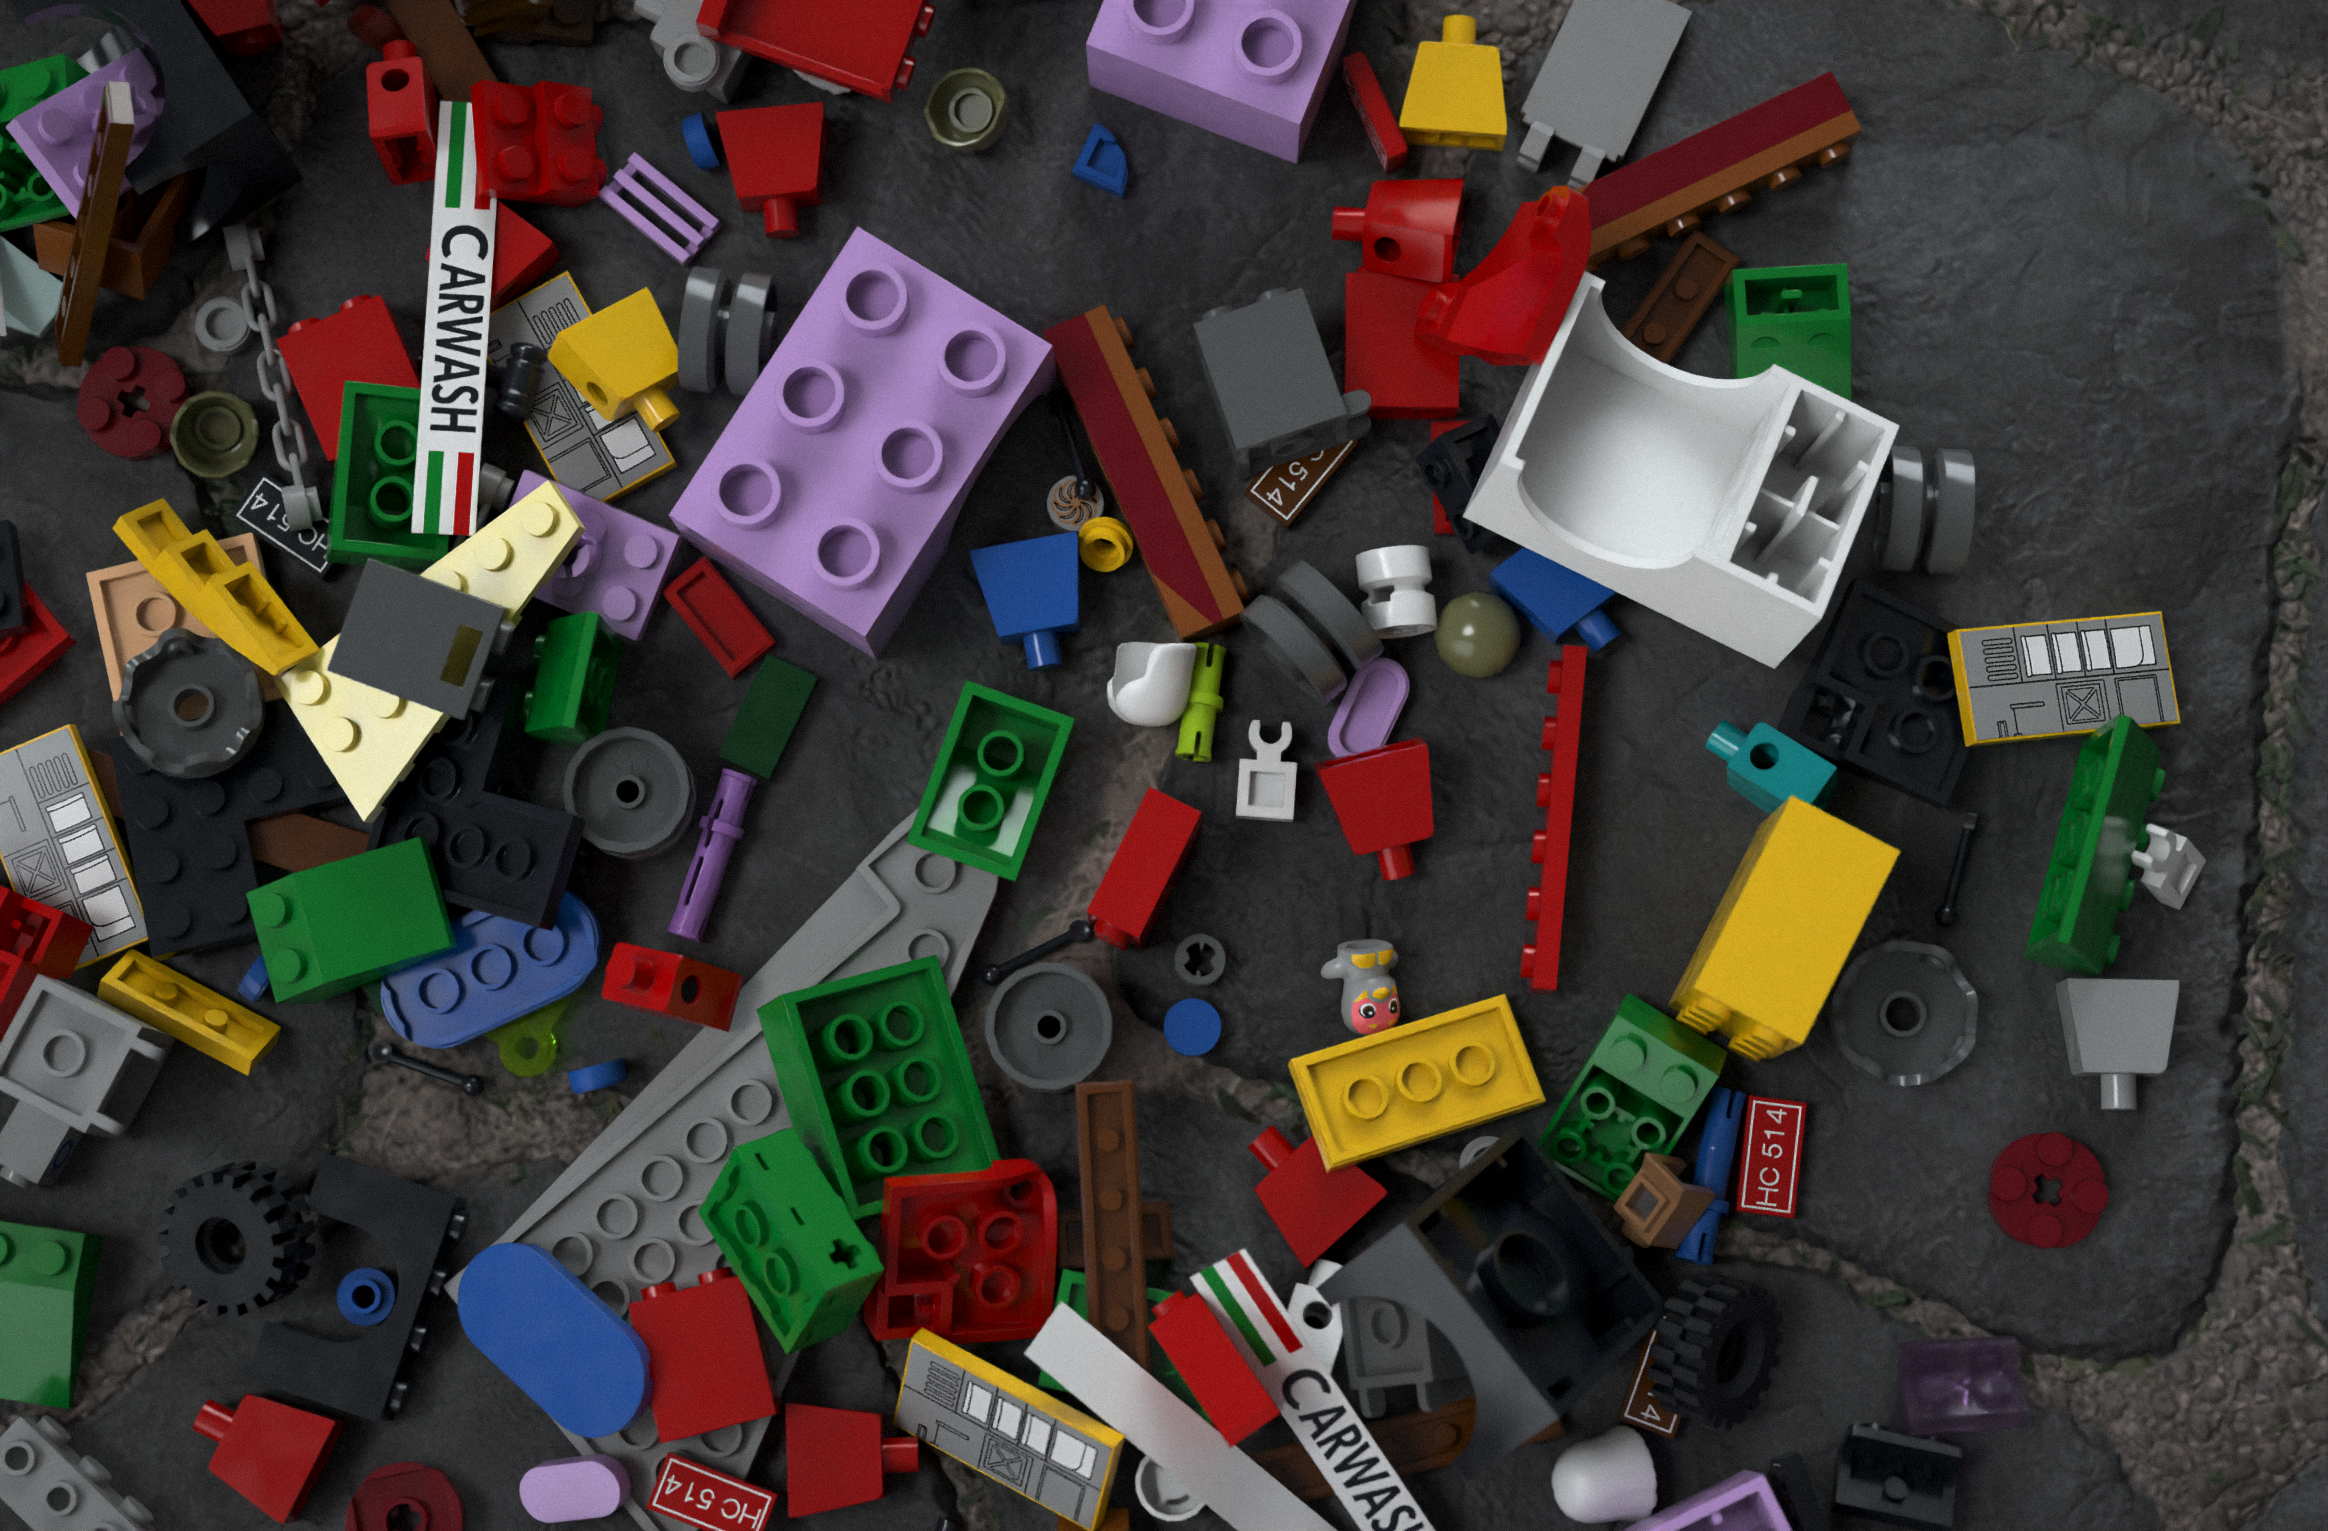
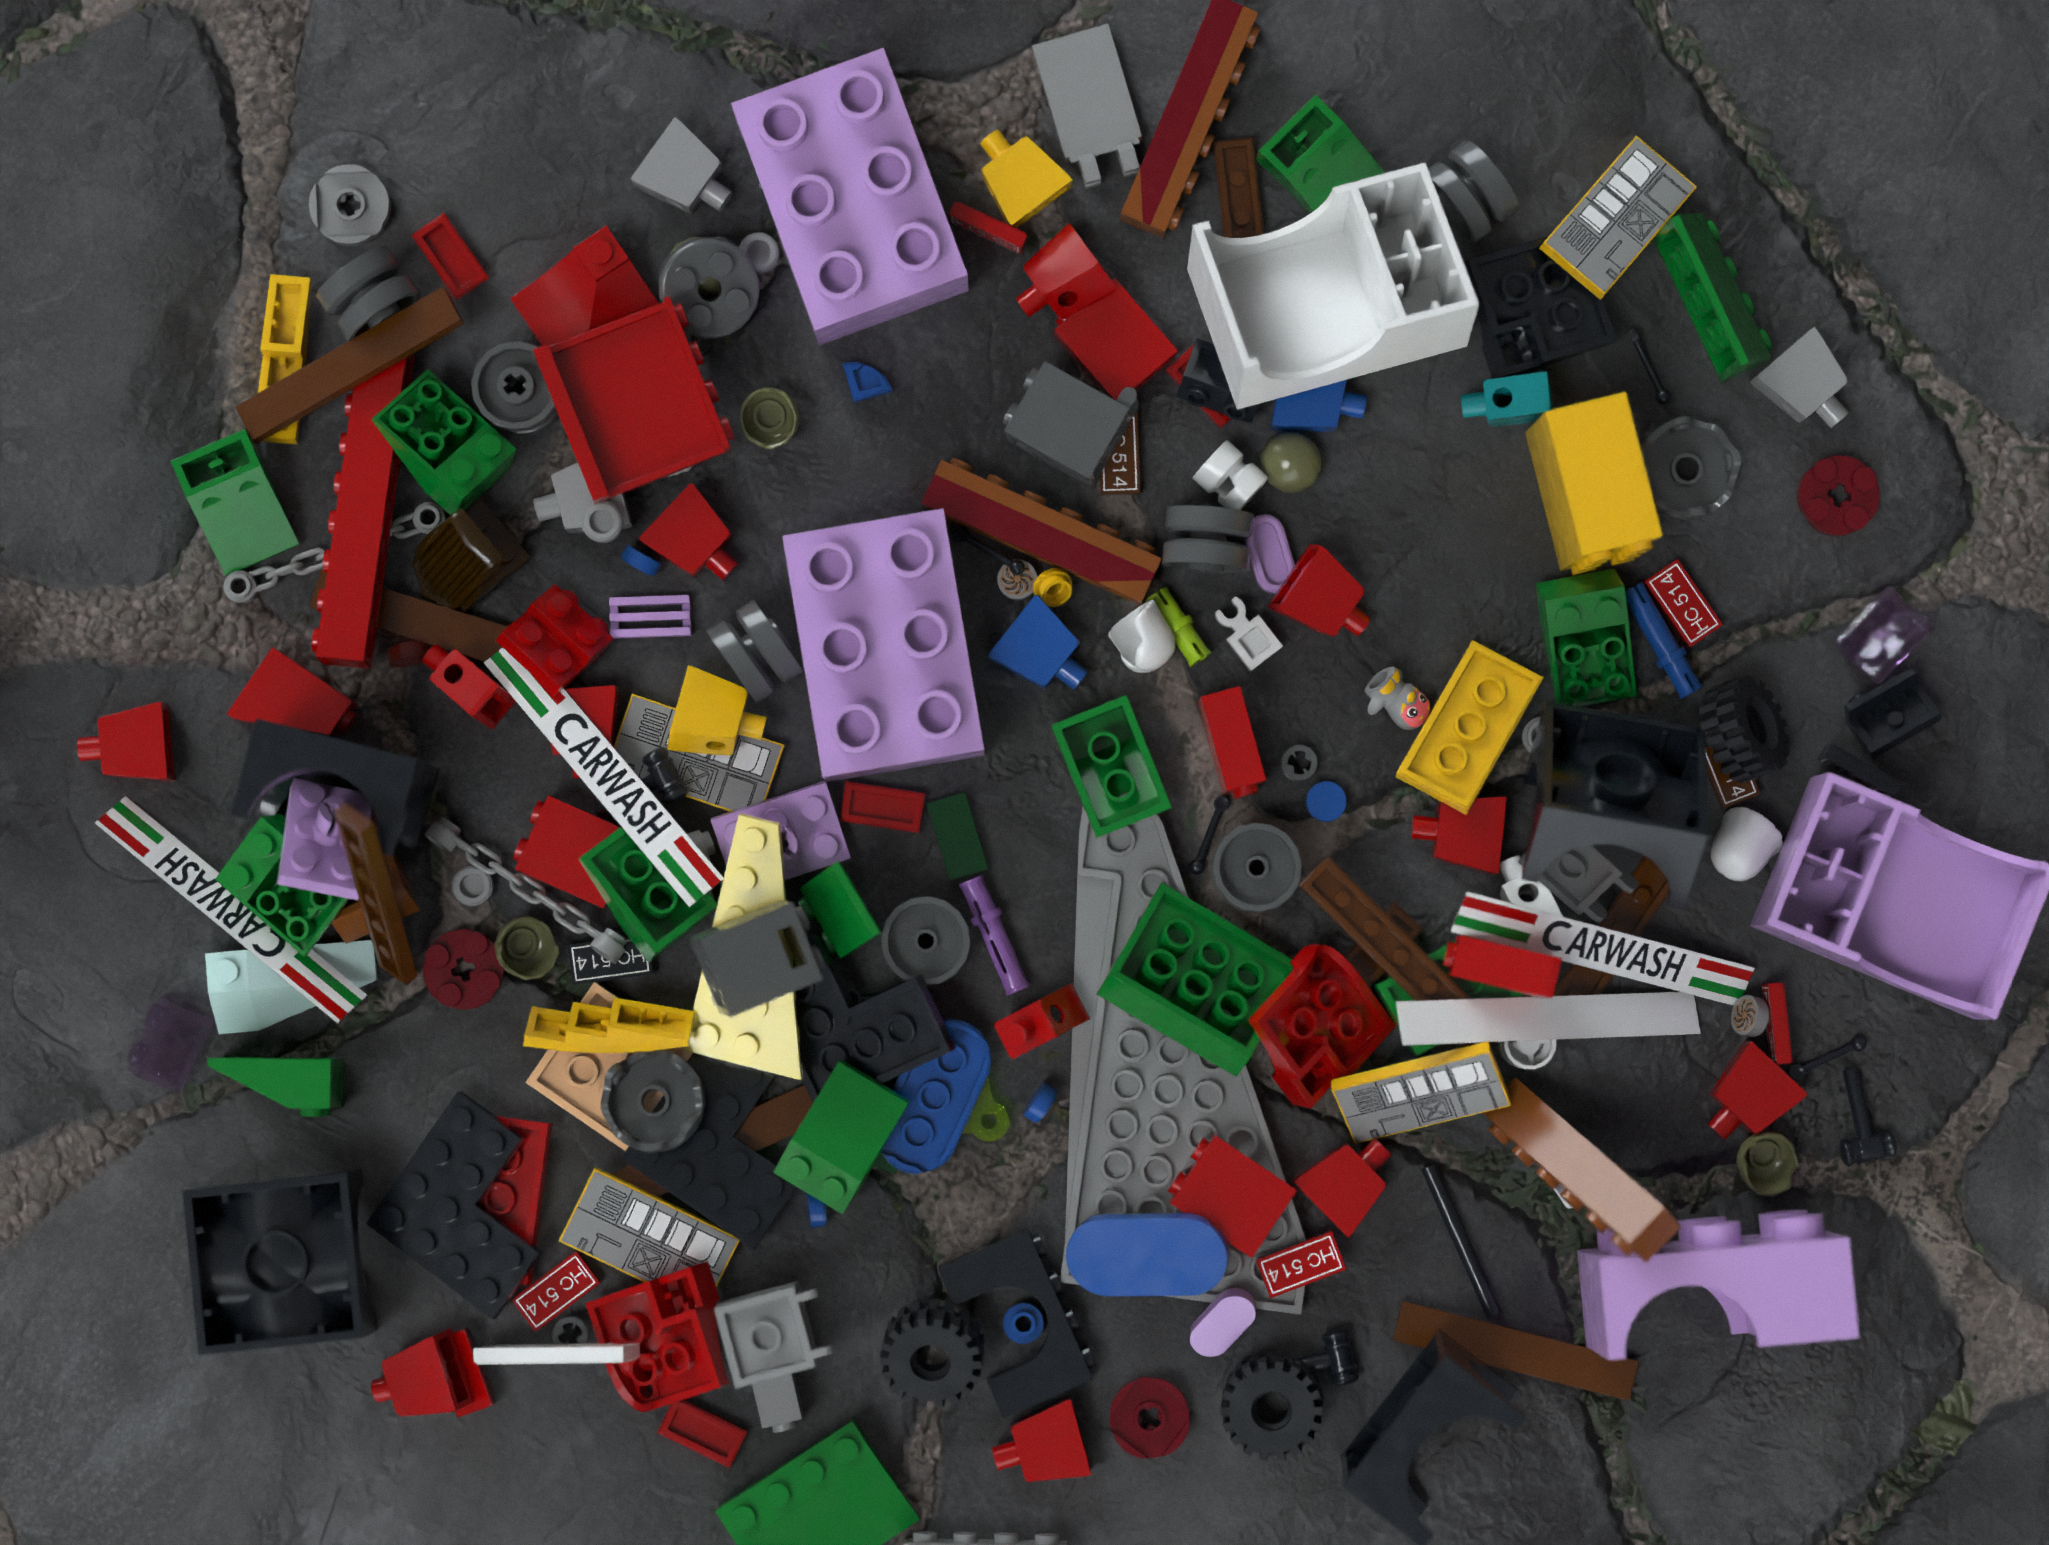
camera: 50 degrees left, 5 degrees up
yellow plate [97,948,281,1076] -> none
black hinge [370,1041,484,1097] -> none
green piece [698,1127,884,1355] -> none
red slope [1414,185,1592,366] -> none
red plate [1520,645,1587,995] -> none
medium nougat window [1613,1152,1716,1249] -> none
white plate [2131,824,2206,910] -> none

